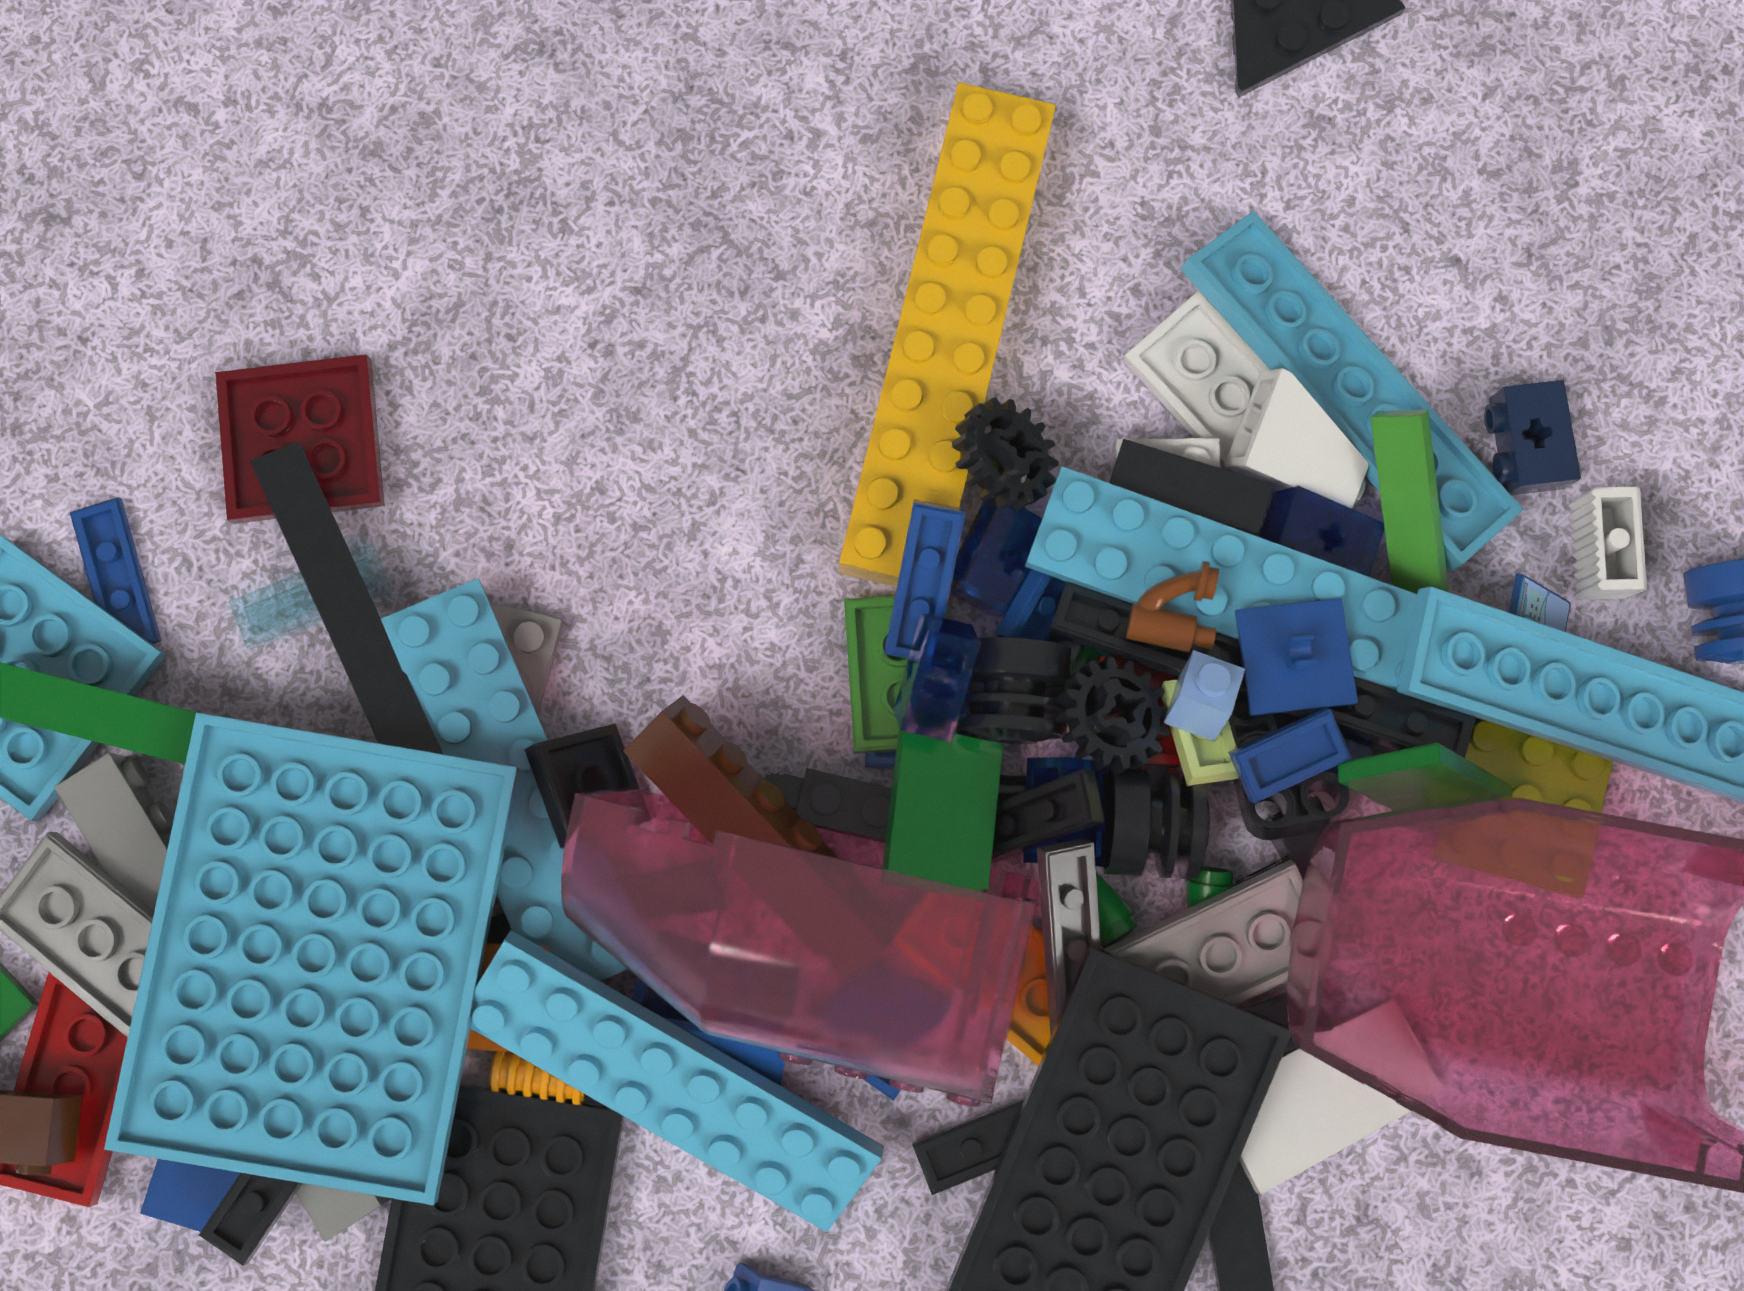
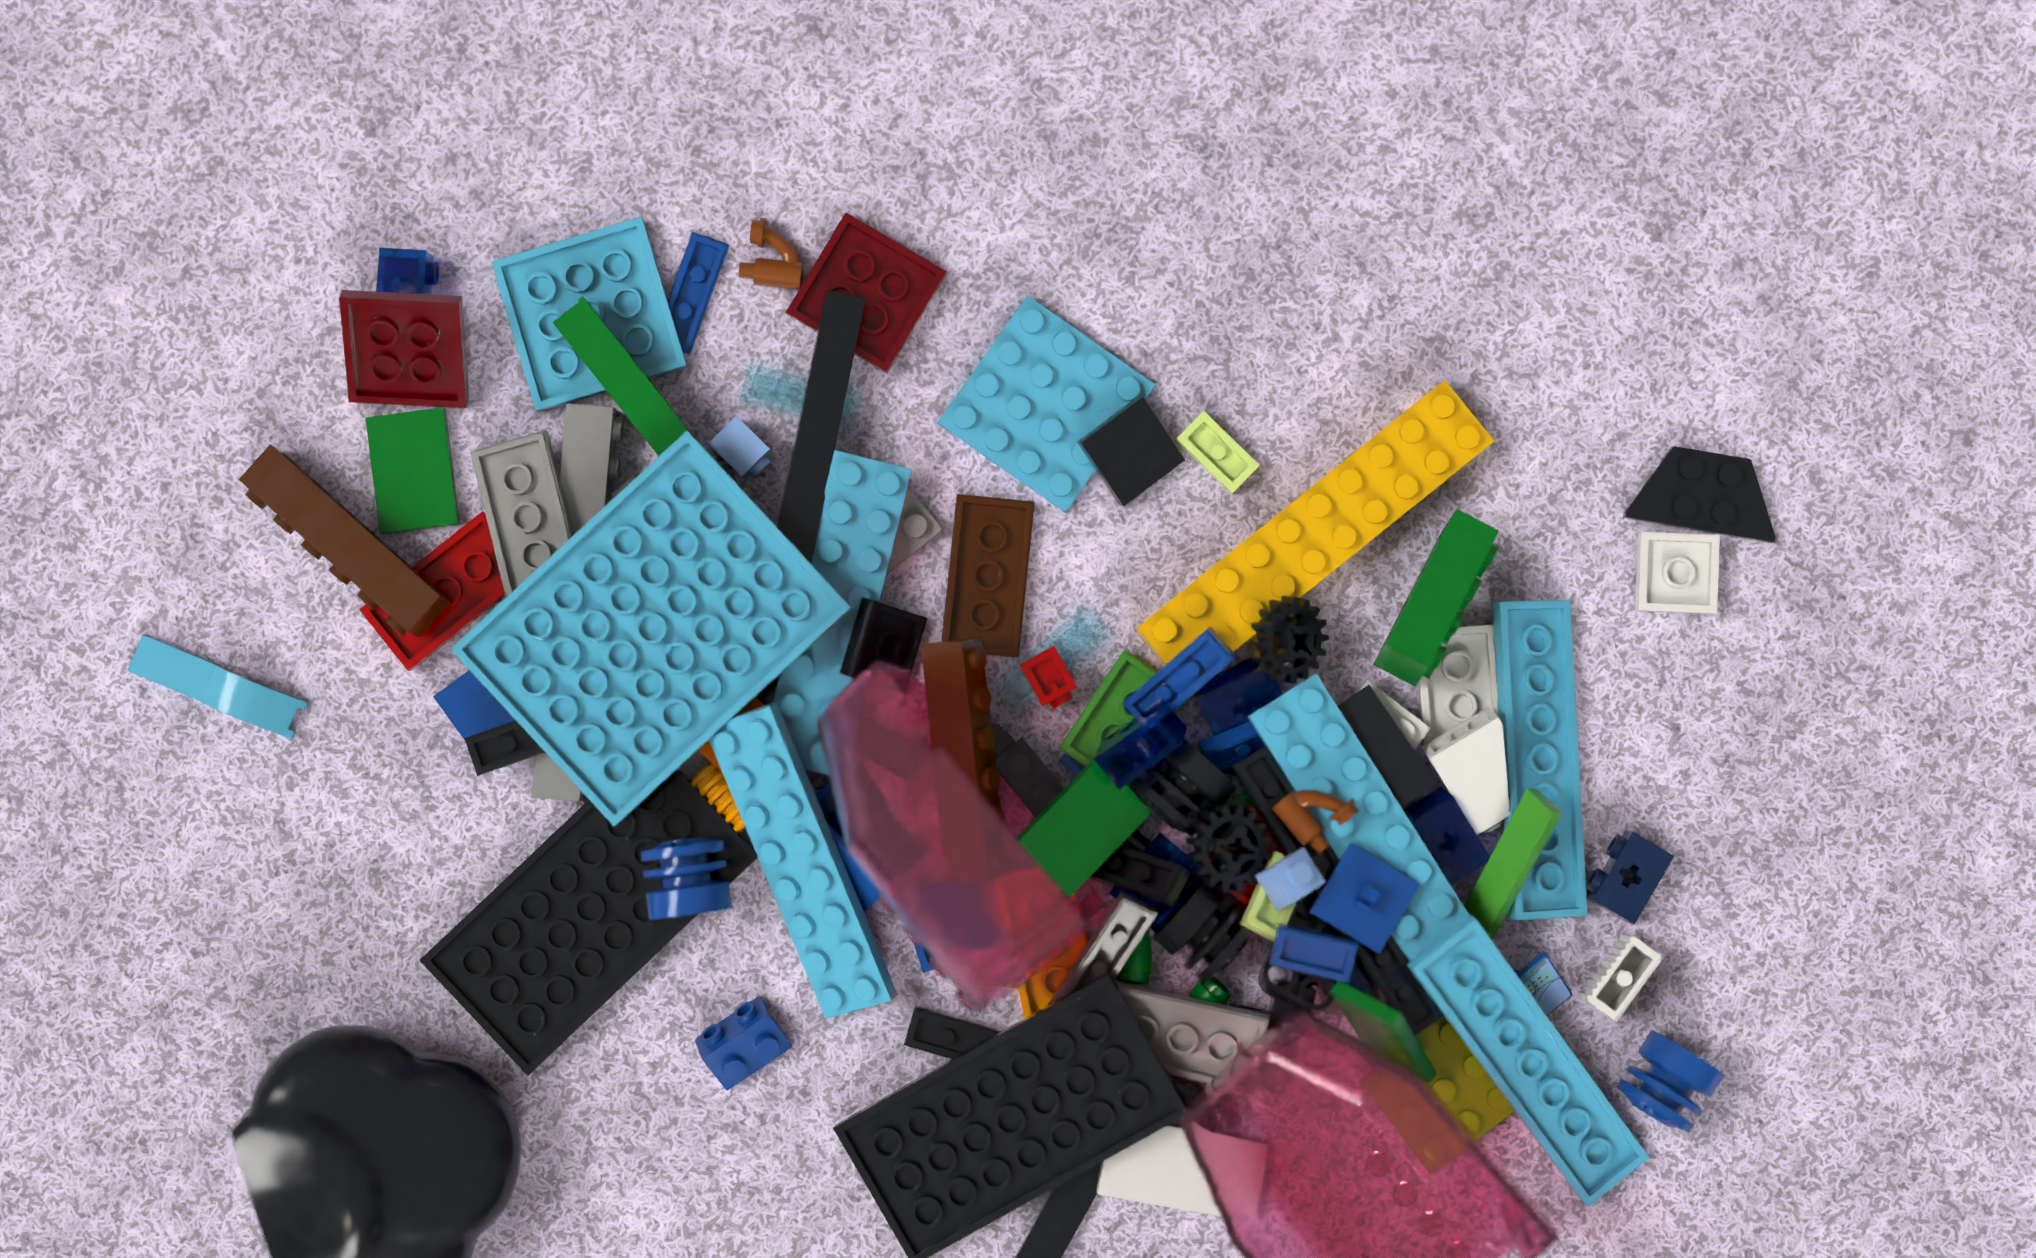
camera: 40 degrees right, 5 degrees up
none -> blue wheel [641,837,732,919]
none -> light blue brick [708,416,773,480]
none -> dark orange plant [739,218,804,290]
none -> medium azure plate [937,295,1156,513]
none -> reddish brown tile [941,494,1035,658]
none -> clear light blue tile [993,607,1108,713]
none -> red bracket [1020,646,1077,709]
none -> black tile [1077,396,1185,506]
none -> yellowish green plate [1176,411,1260,495]
none -> green brick [1373,509,1500,686]
none -> white plate [1635,532,1720,614]

